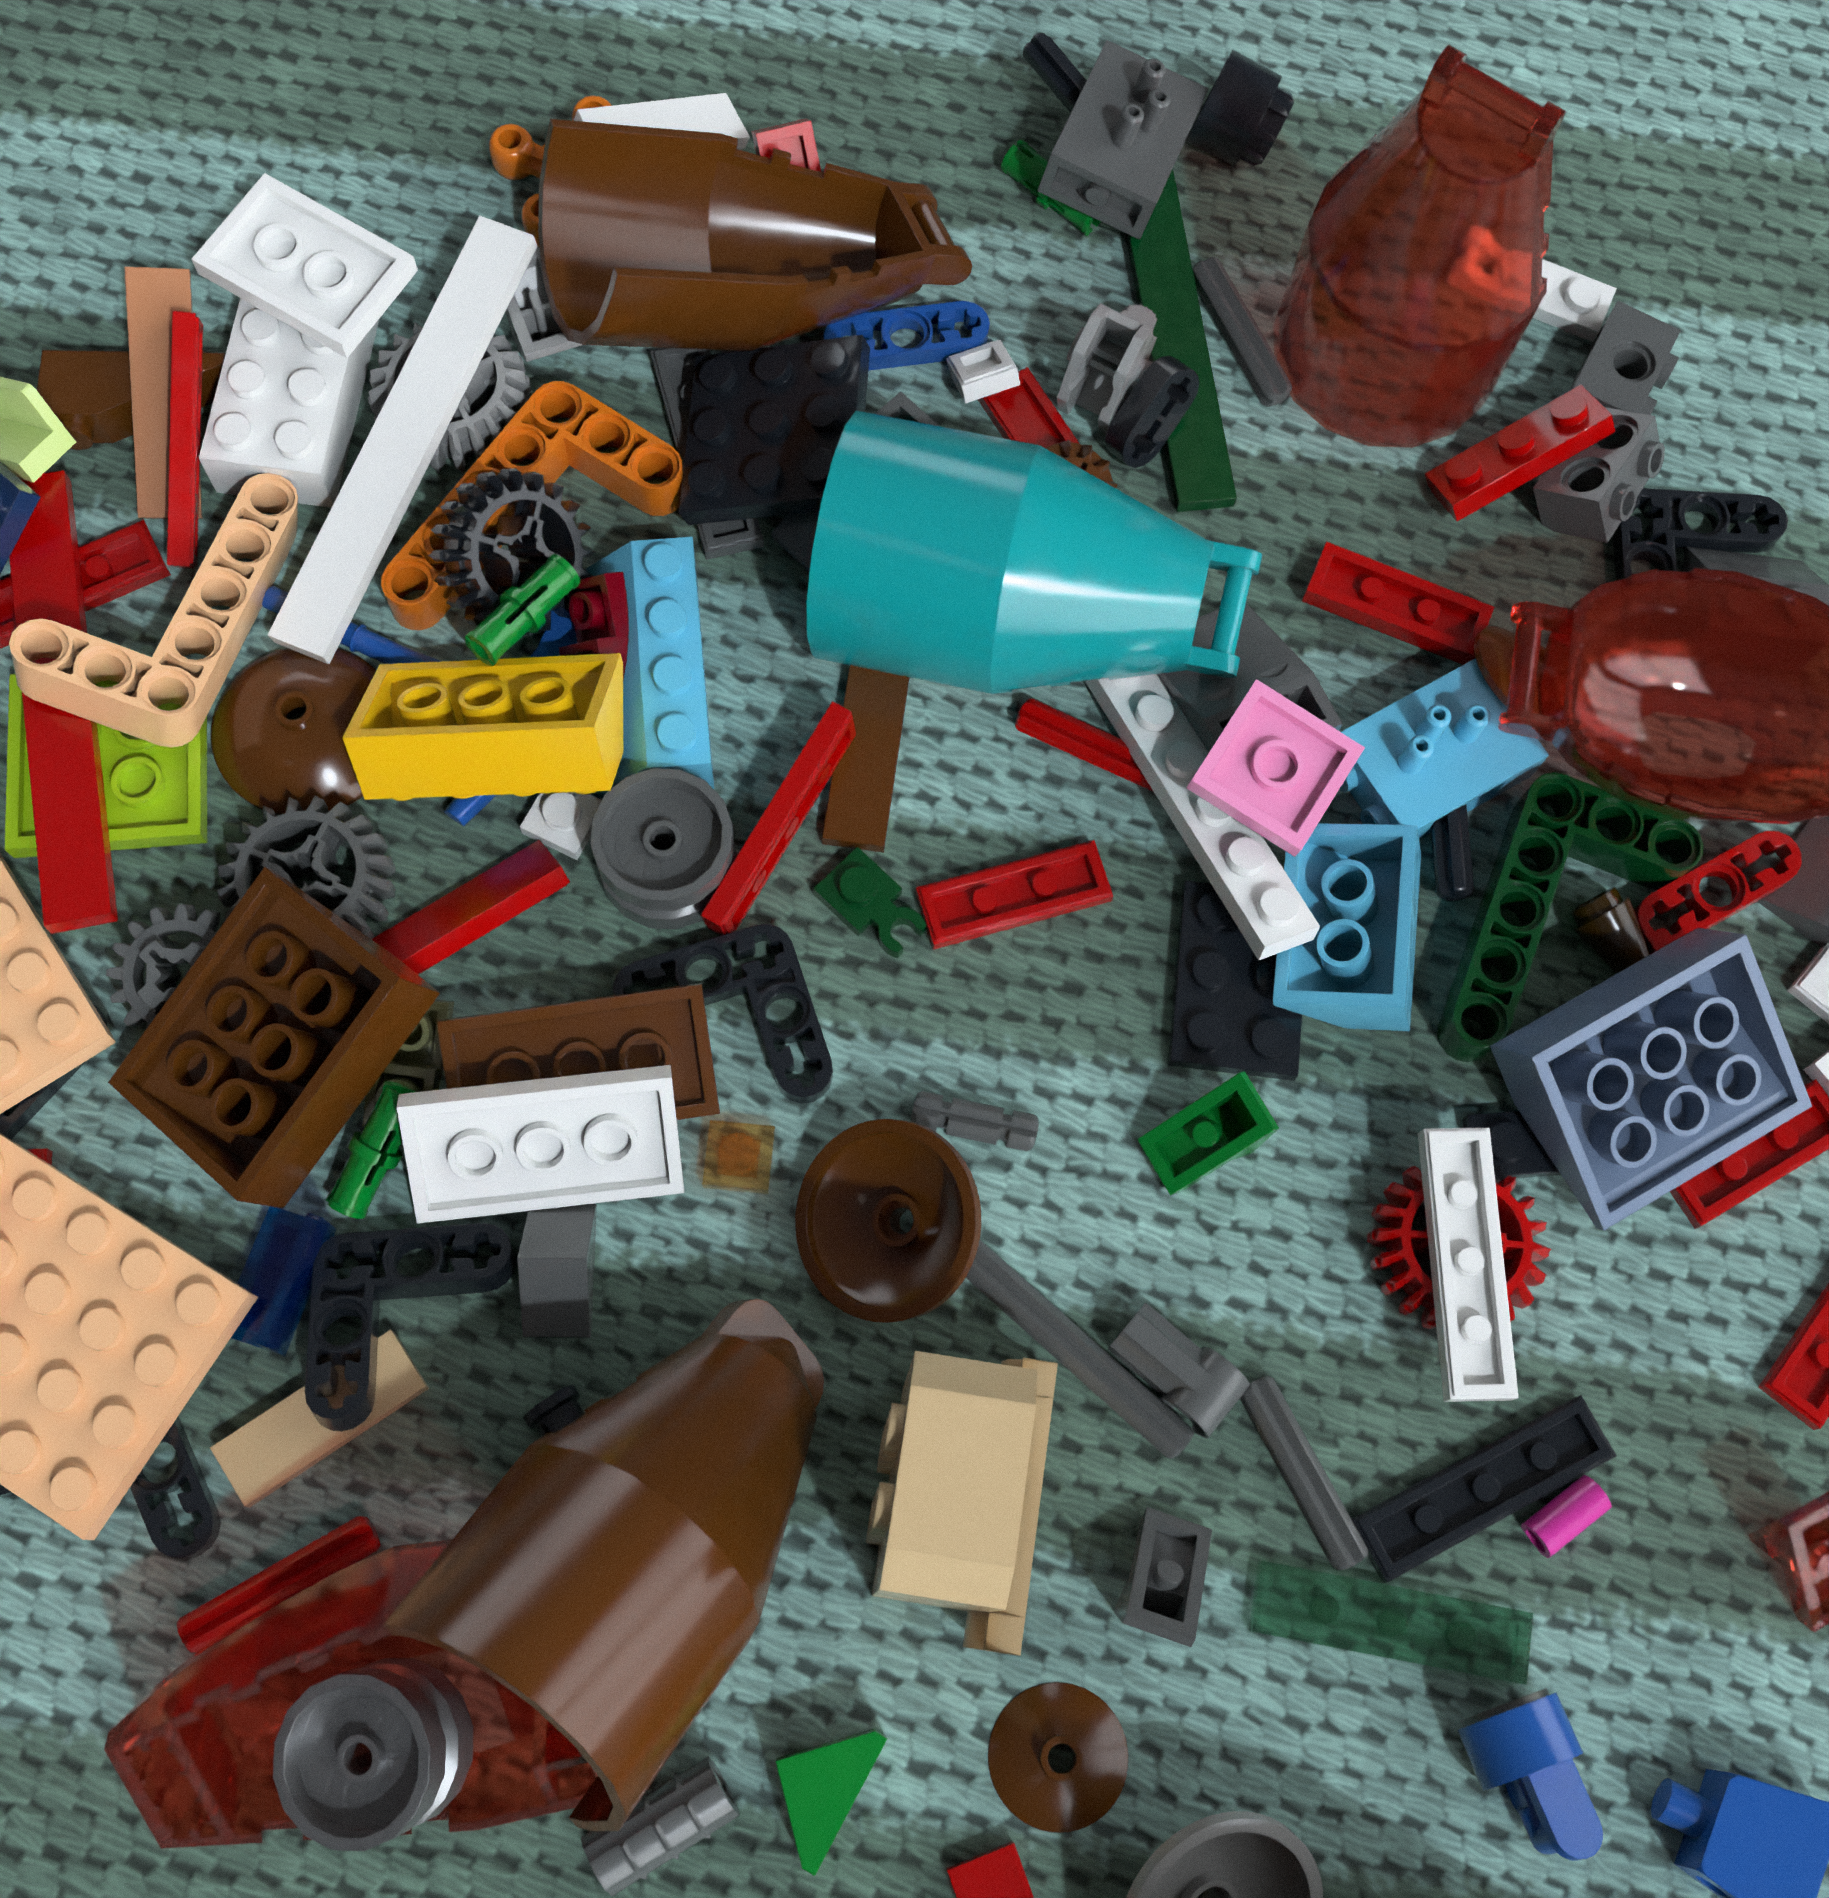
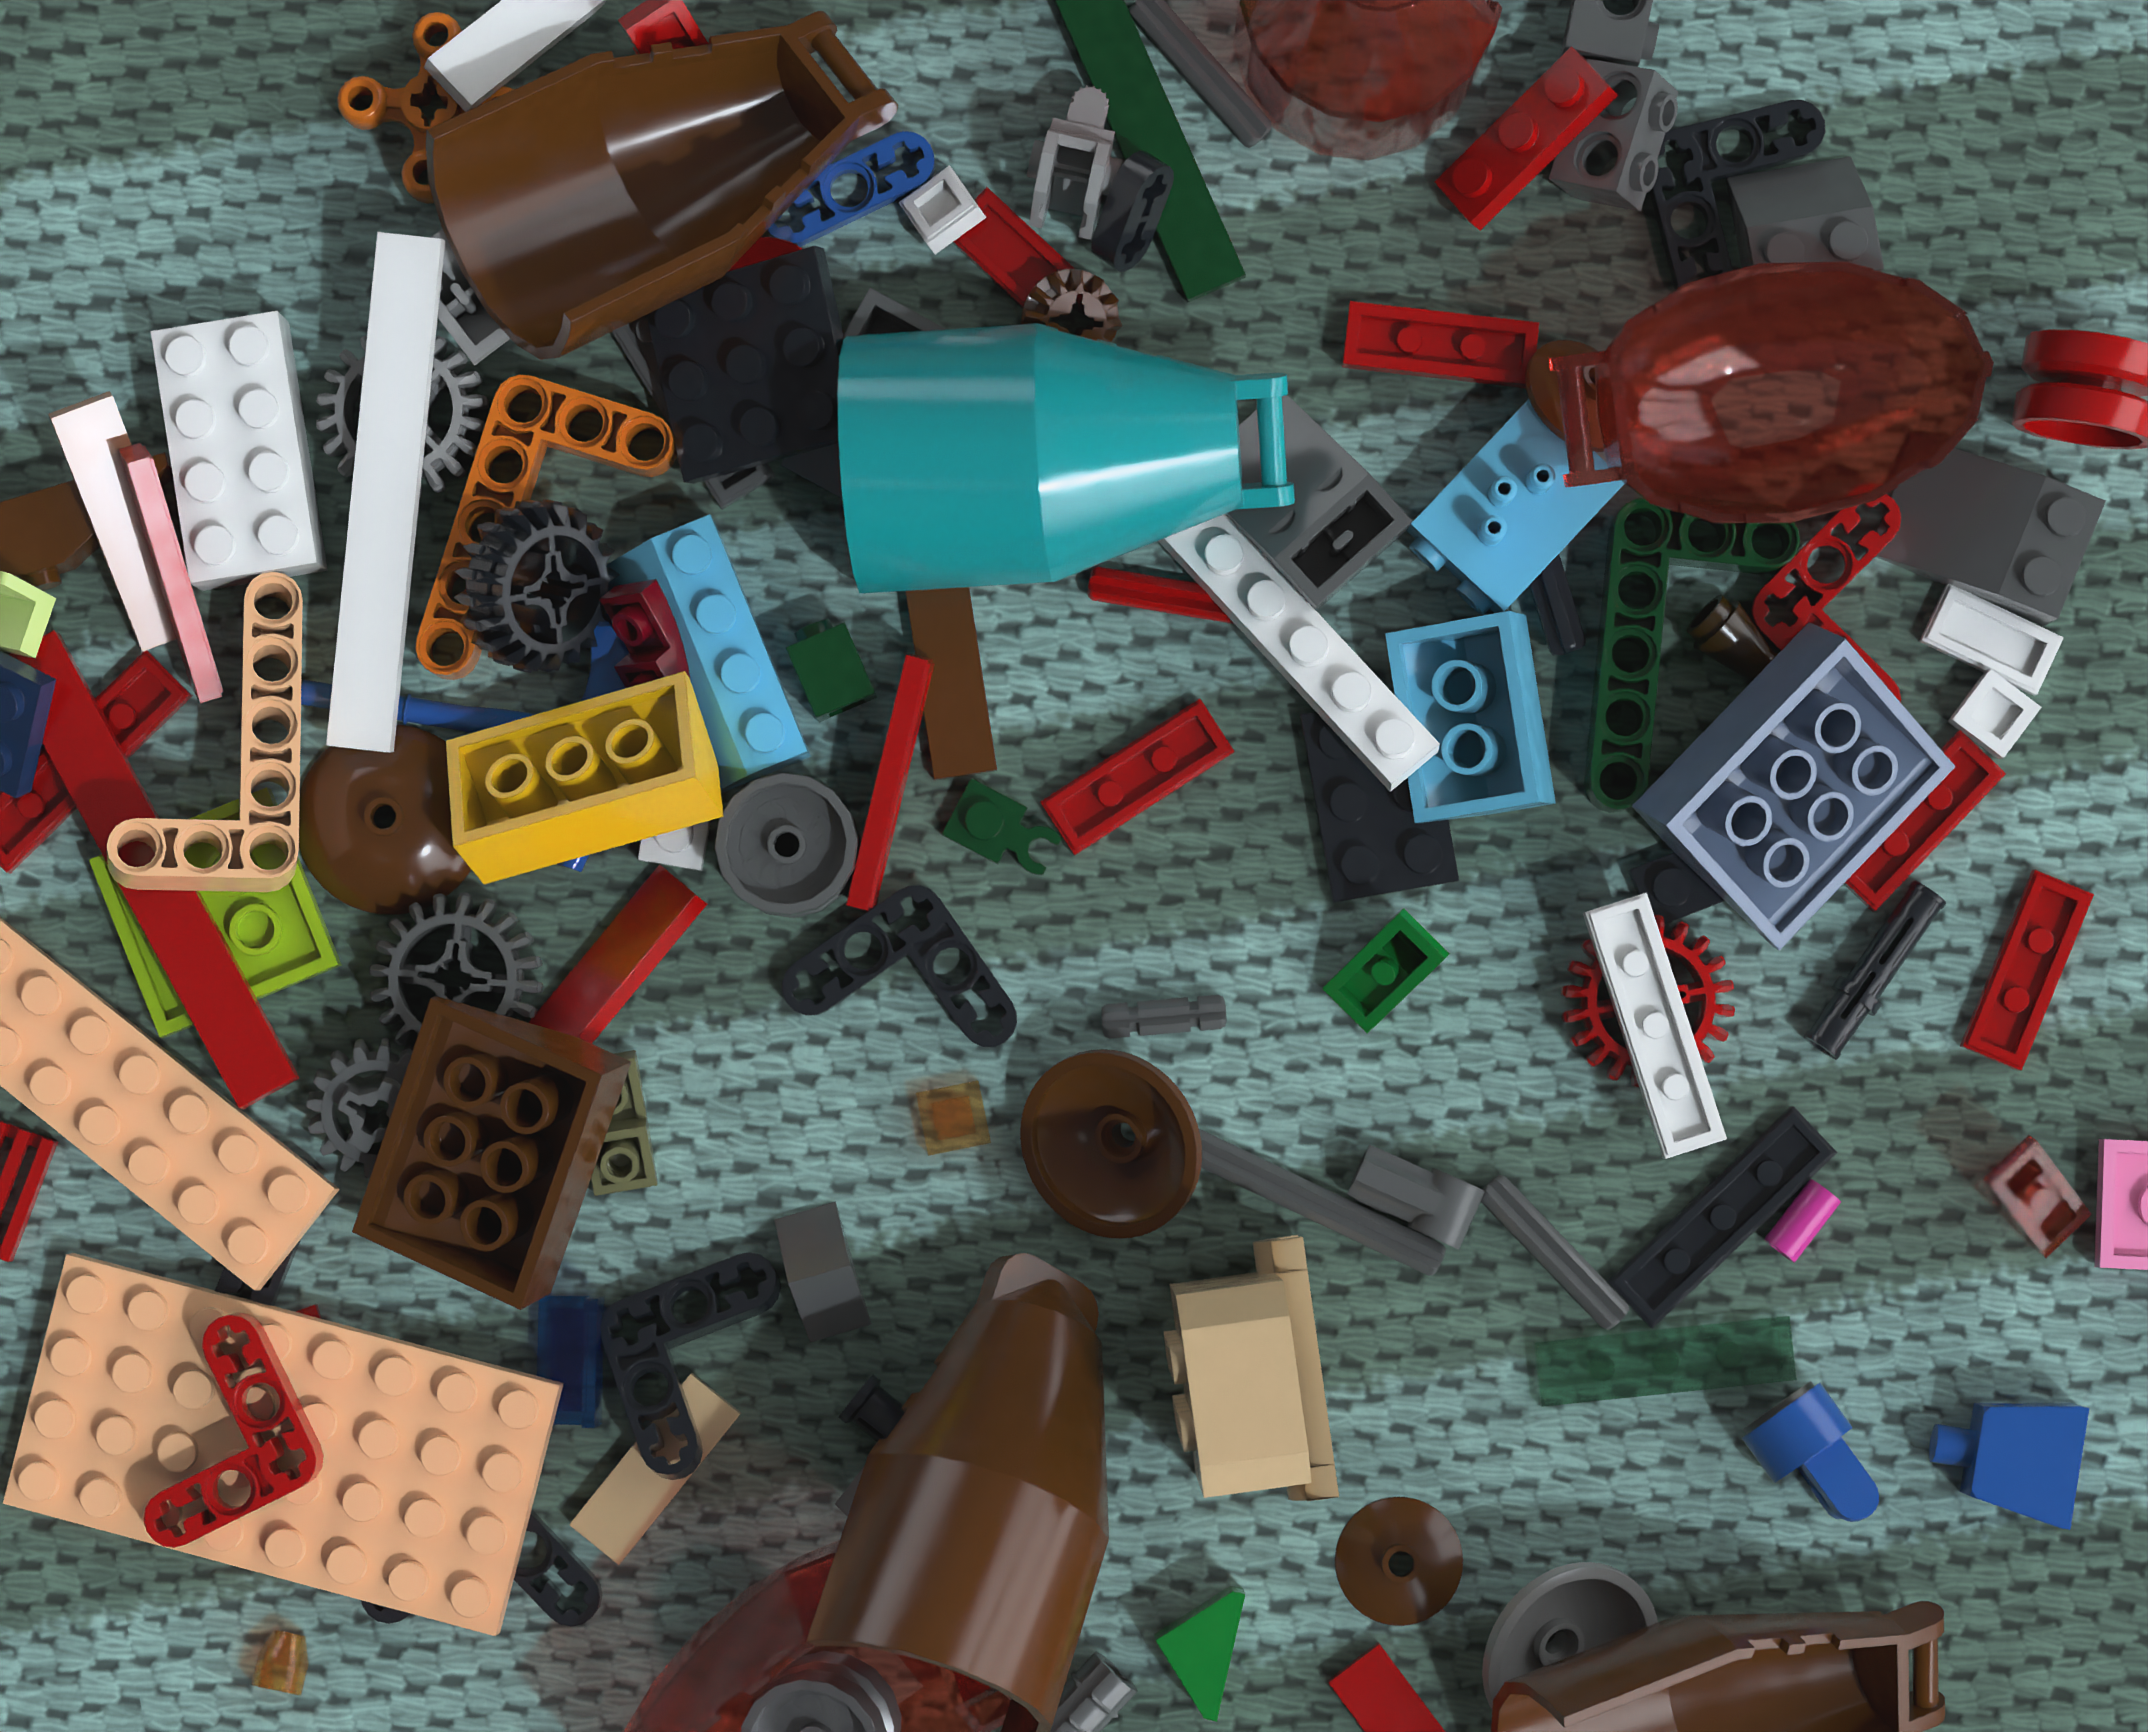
camera: 10 degrees left, 15 degrees up
red axle [176,1516,381,1653] -> none
white plate [191,173,418,358] -> none
green pin [325,1081,415,1219] -> none
white plate [397,1065,684,1224] -> none
reddish brown plate [437,983,720,1120] -> none
green pin [464,554,580,666] -> none
dark grey slope [1114,1507,1212,1647] -> none
bright pink plate [1186,679,1365,857] -> none
none -> dark green brick [786,619,877,723]
none -> black pin [1804,881,1946,1060]

